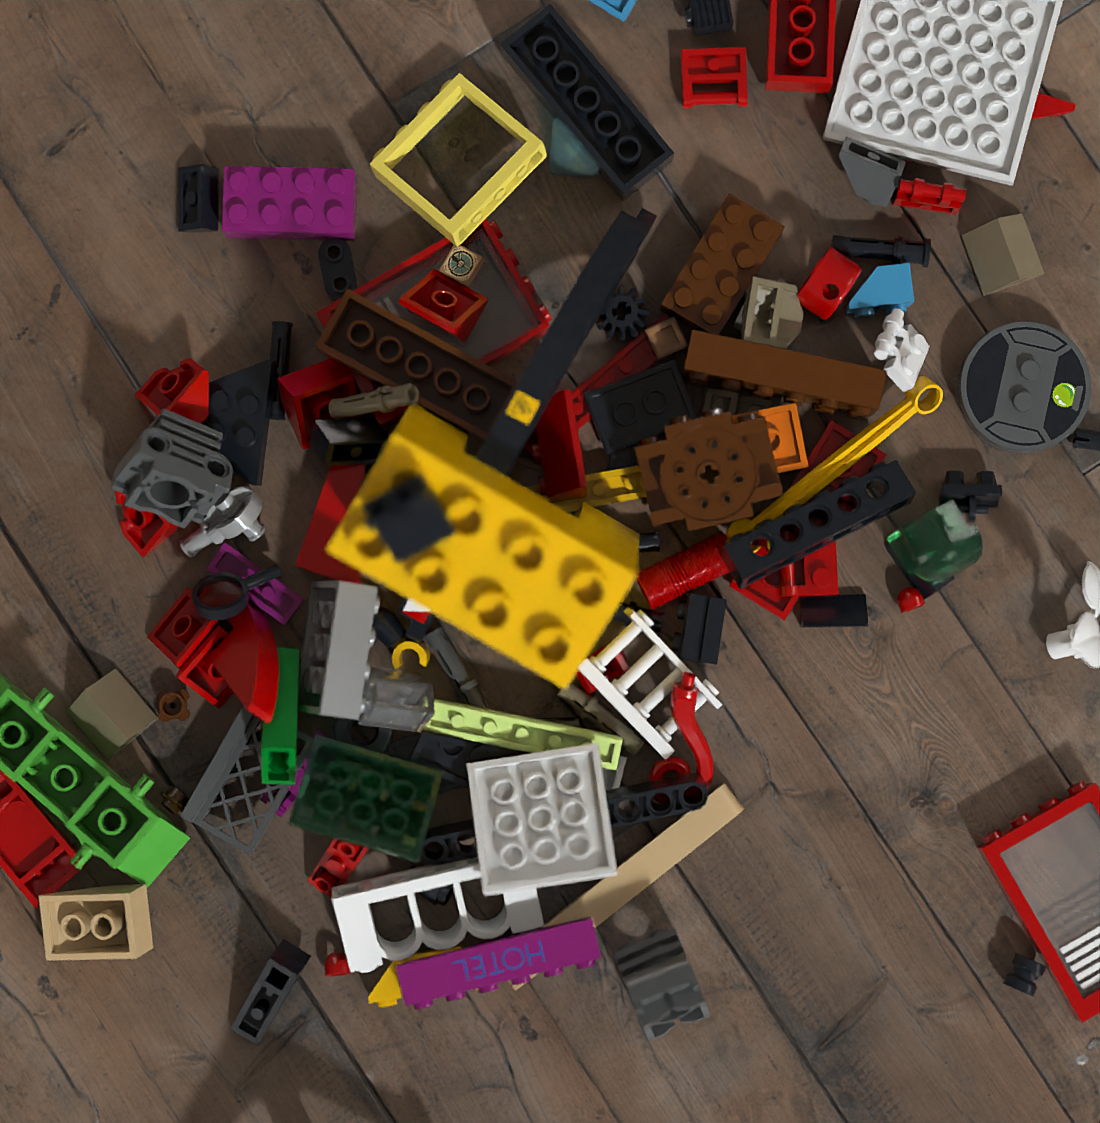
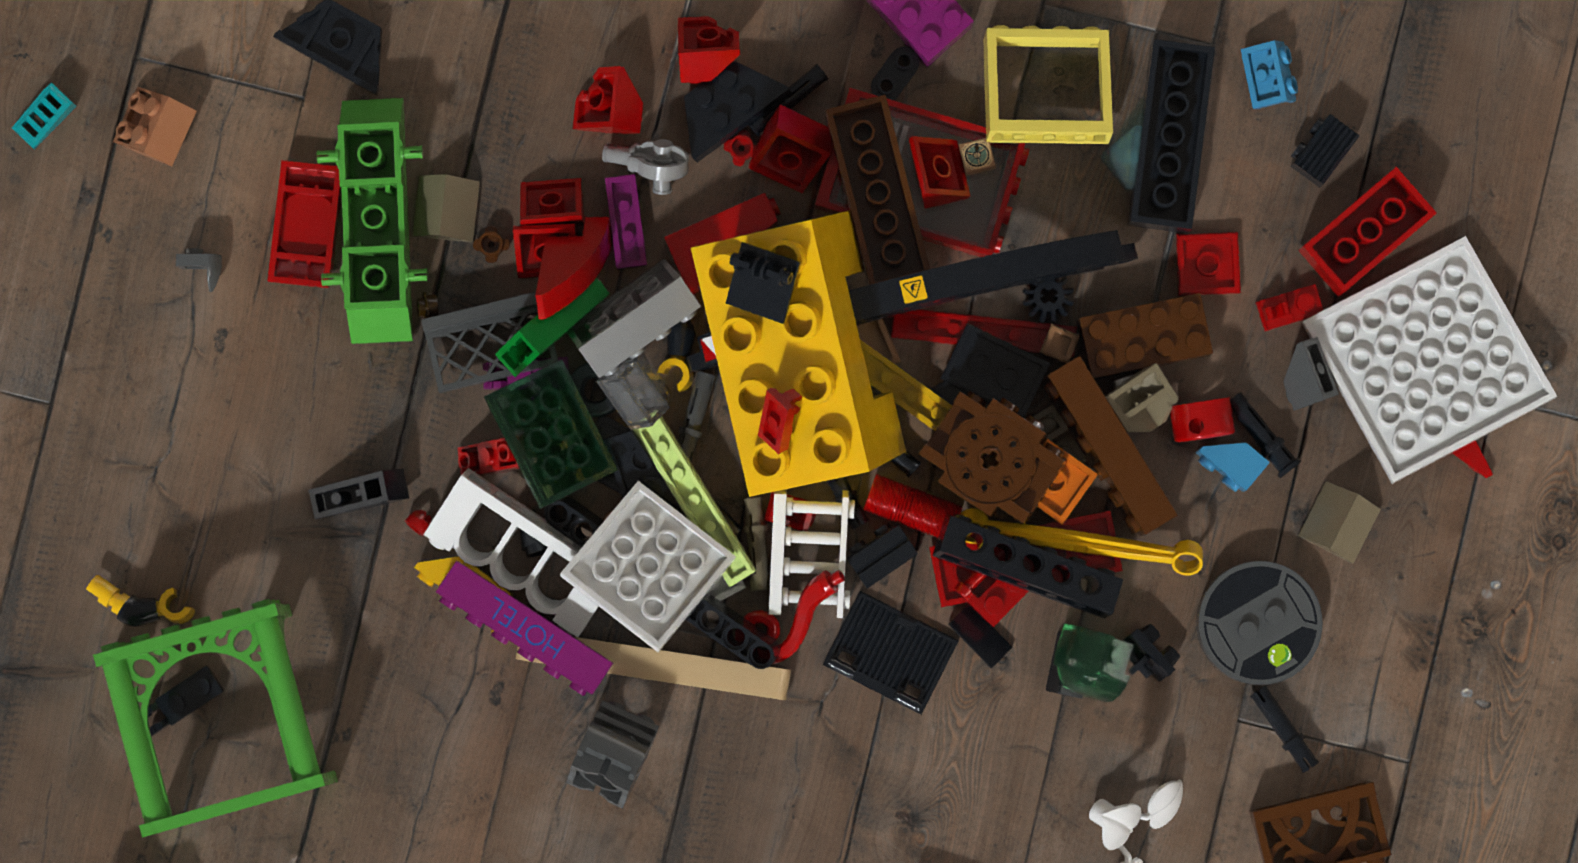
camera: 50 degrees right, 0 degrees up
tan slope [39,884,153,961] -> none
dark grey piece [111,409,233,528] -> none
black piece [192,564,282,620] -> none
black brick [309,417,389,468] -> none
dark tan pin [329,383,419,420] -> none
red slope [532,389,587,503] -> none
red plate [681,47,748,109] -> none
white plate [874,308,930,392] -> none
red plate [892,178,966,215] -> none
red hinge [897,587,925,613] -> none
none -> red plate [724,130,757,167]
none -> red plate [758,388,802,454]
none -> black window [823,591,959,715]
none -> red tile [1176,232,1241,296]
none -> red plate [1255,284,1323,332]

